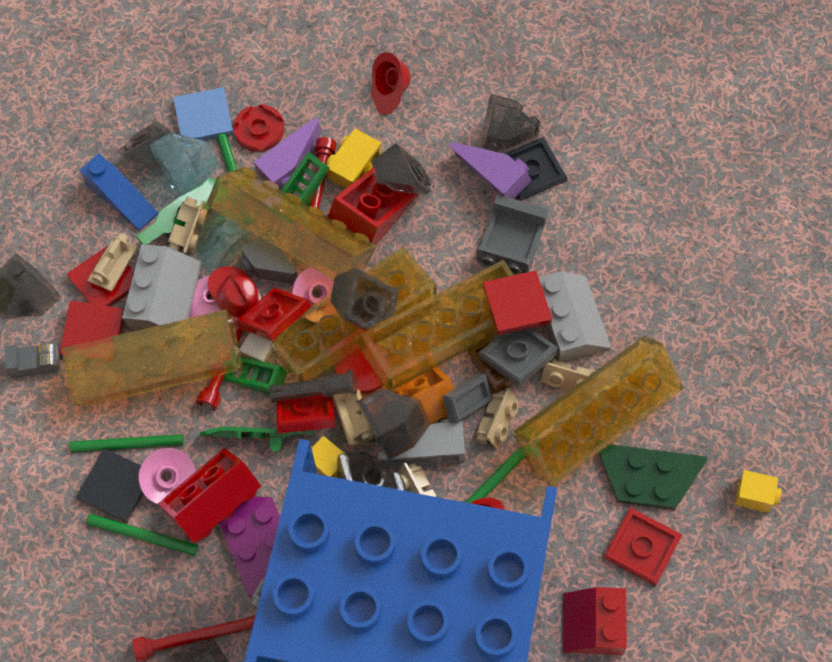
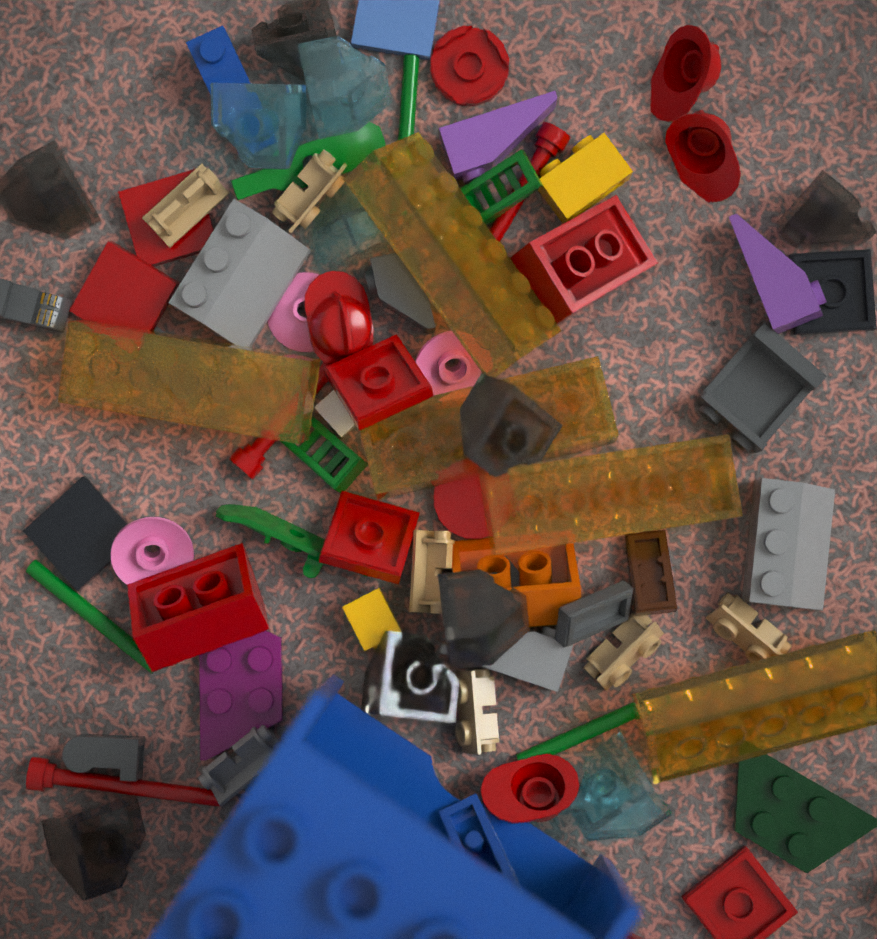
camera: 20 degrees right, 20 degrees up
green bar [69,434,184,453] -> none
clear smoke pin [269,370,357,403] -> none
clear smoke slope [371,143,432,195] -> none
dark grey tile [479,328,559,387] -> none
red tile [482,271,553,335] -> none
none -> dark grey leg [62,734,145,781]
none -> clear light blue slope [211,83,306,169]
none -> clear light blue slope [569,732,674,841]
none -> red piece [665,110,741,202]

